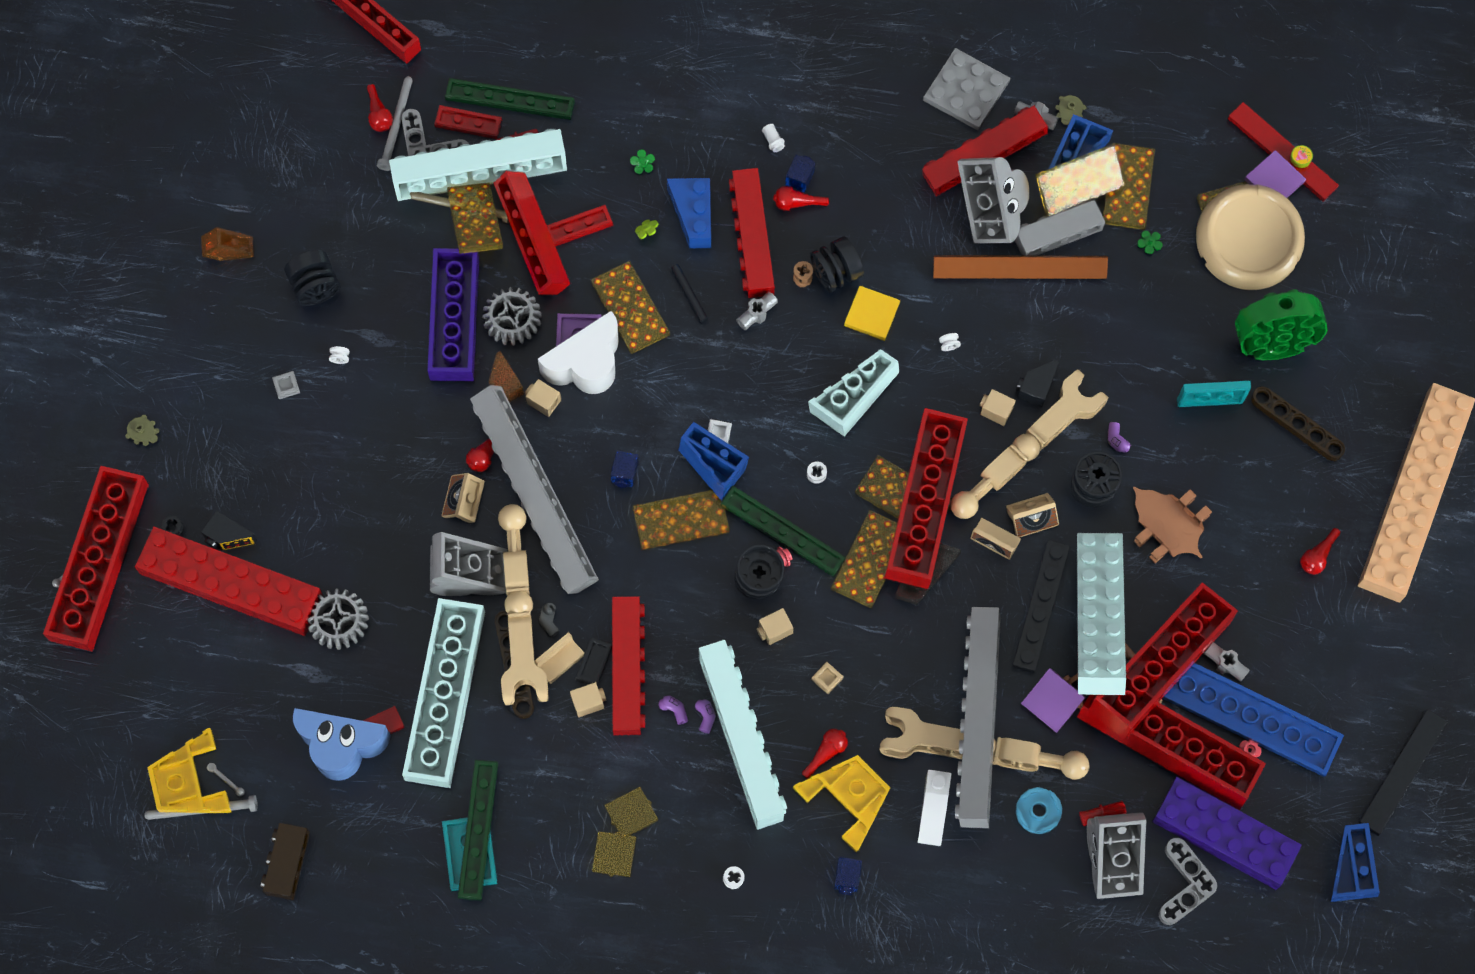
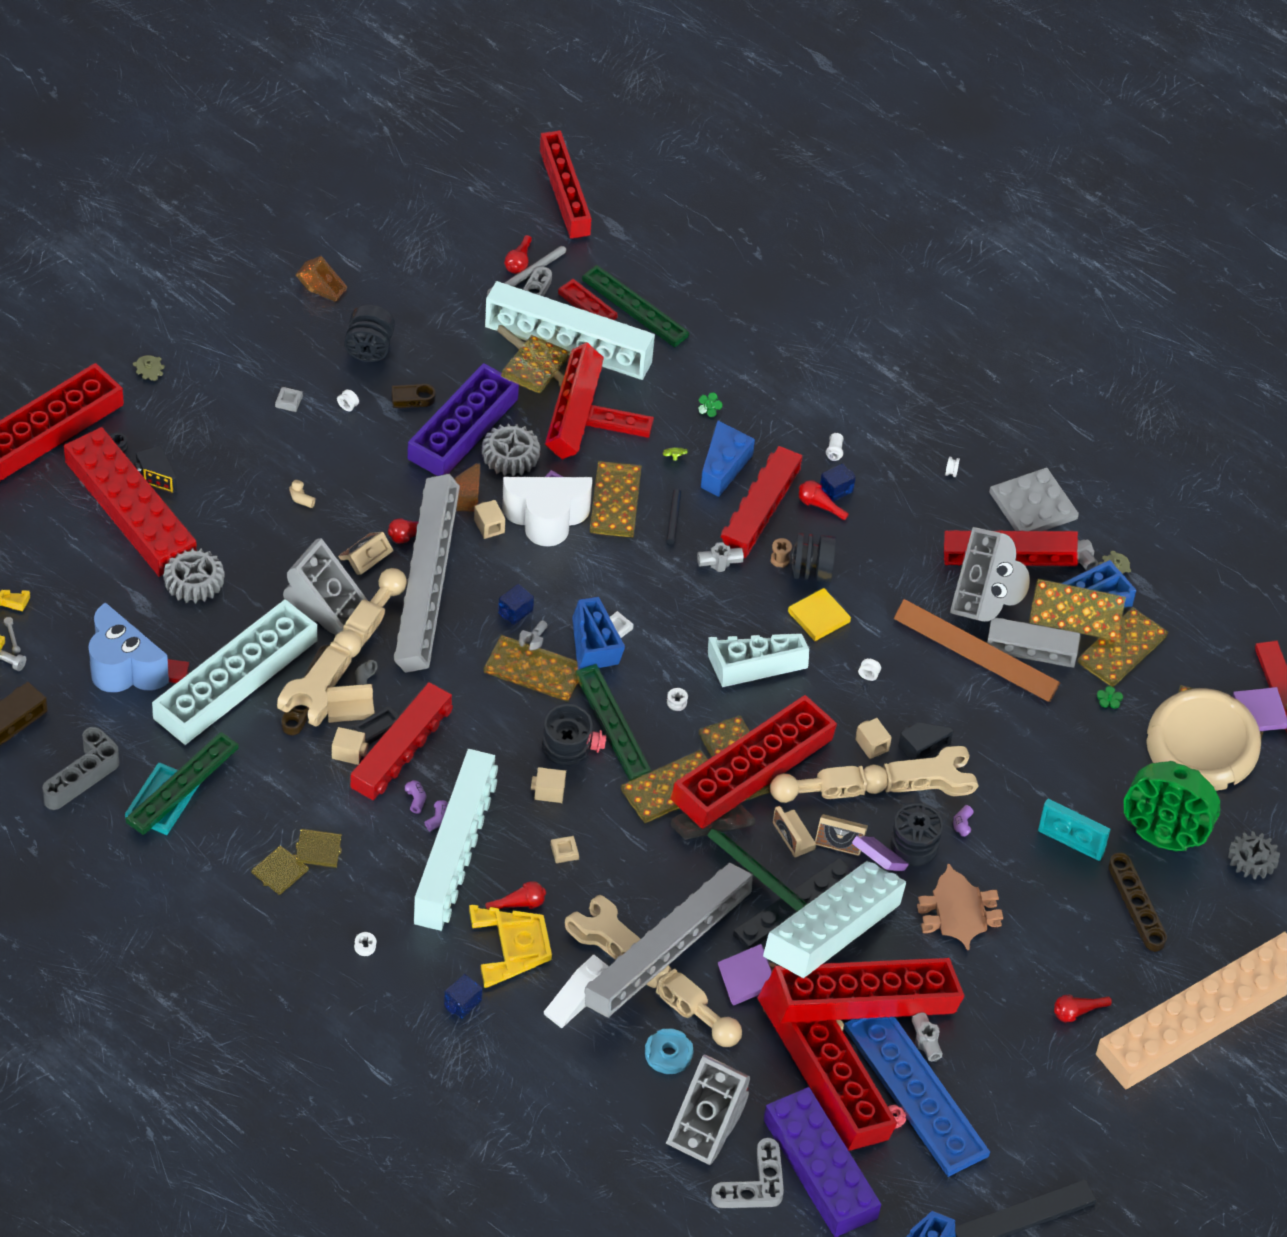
camera: 30 degrees right, 20 degrees down
none -> dark grey beam [42,727,119,810]
none -> tan arm [289,480,316,508]
none -> dark brown piece [392,384,435,408]
none -> light grey bar [519,621,547,650]
none -> dark green tile [707,829,807,912]
none -> medium lavender tile [852,836,909,871]
none -> white bush [945,456,960,477]
none -> dark grey gear [1228,831,1280,879]

